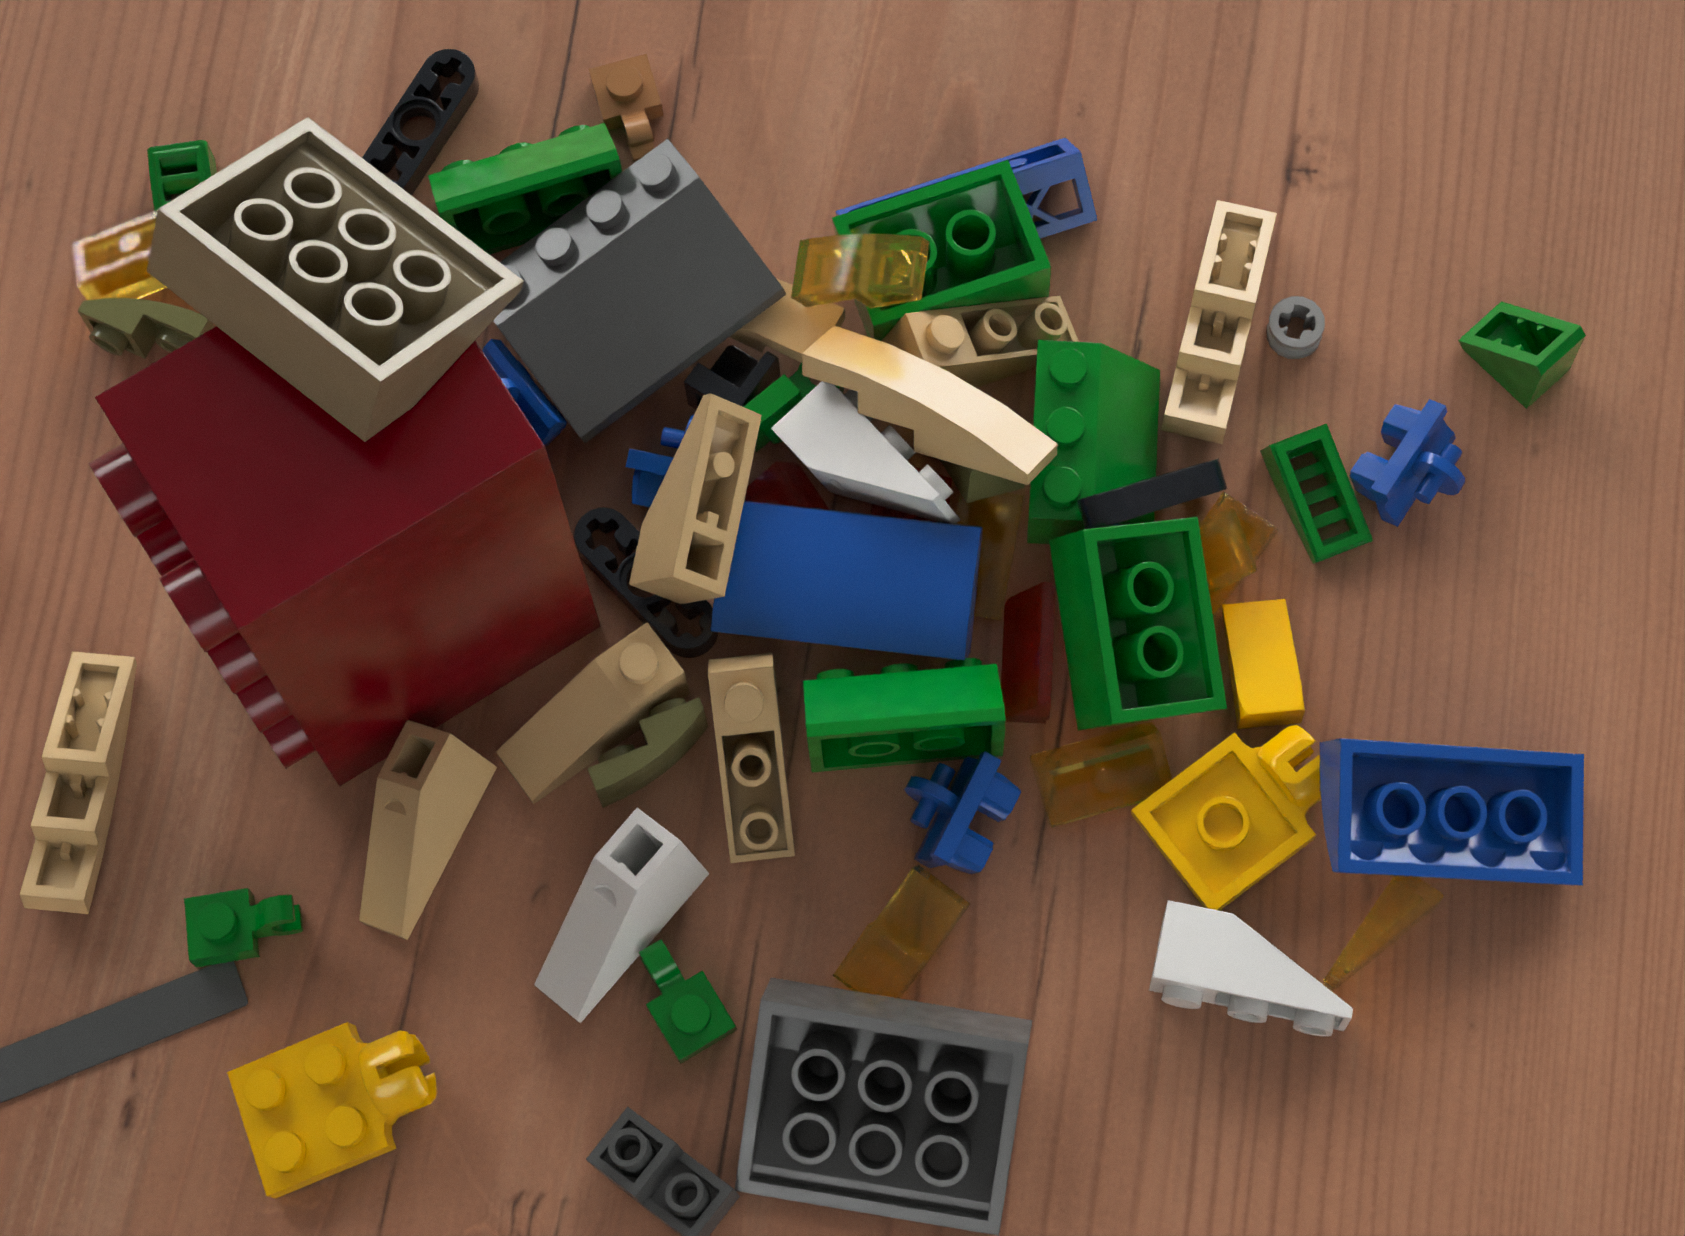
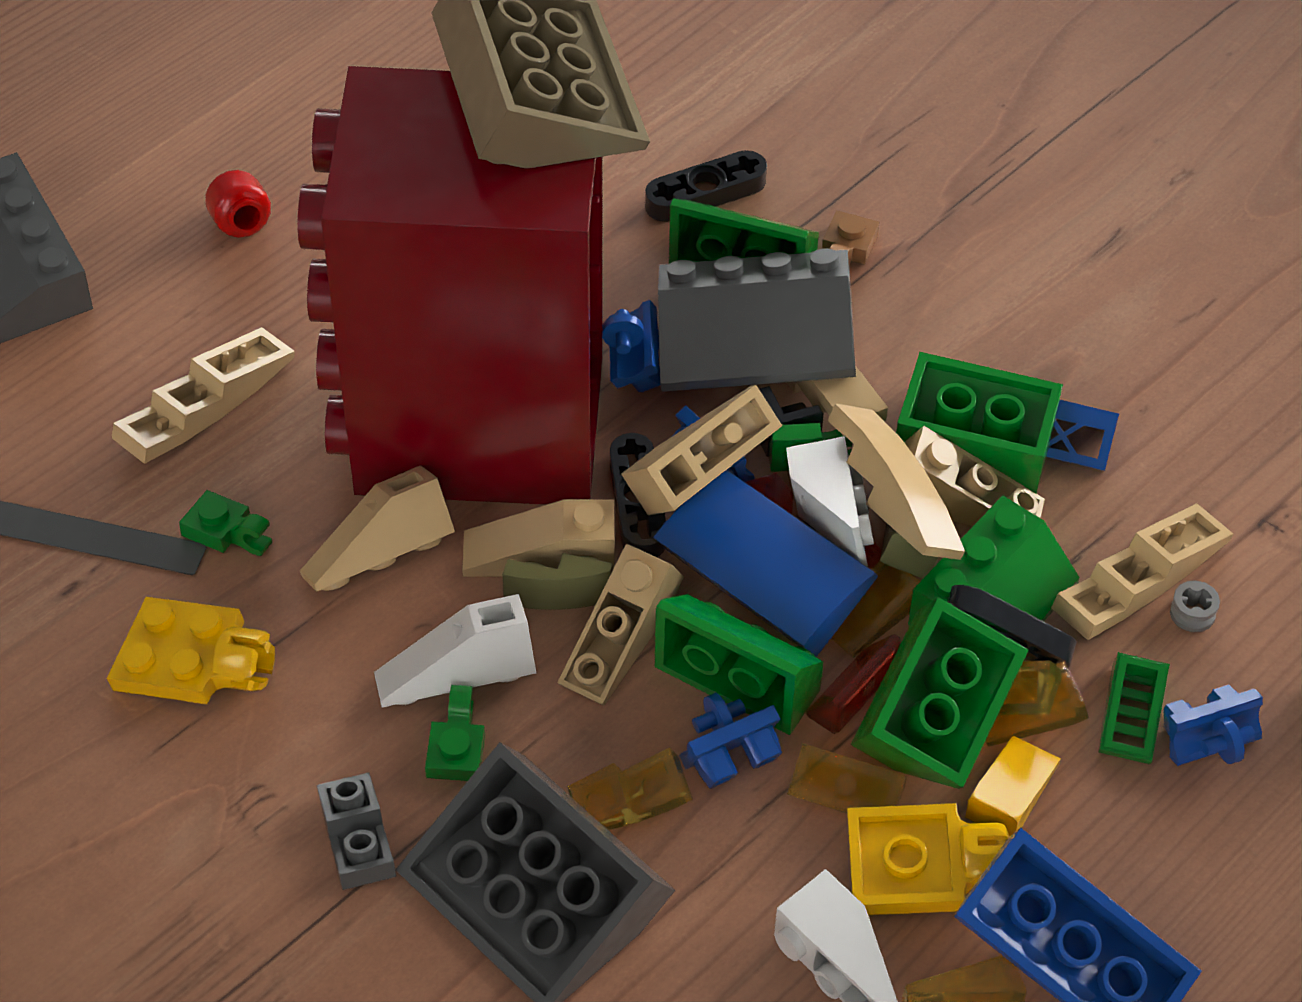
camera: 30 degrees right, 20 degrees down
clear yellow slope [791,234,930,308] -> none

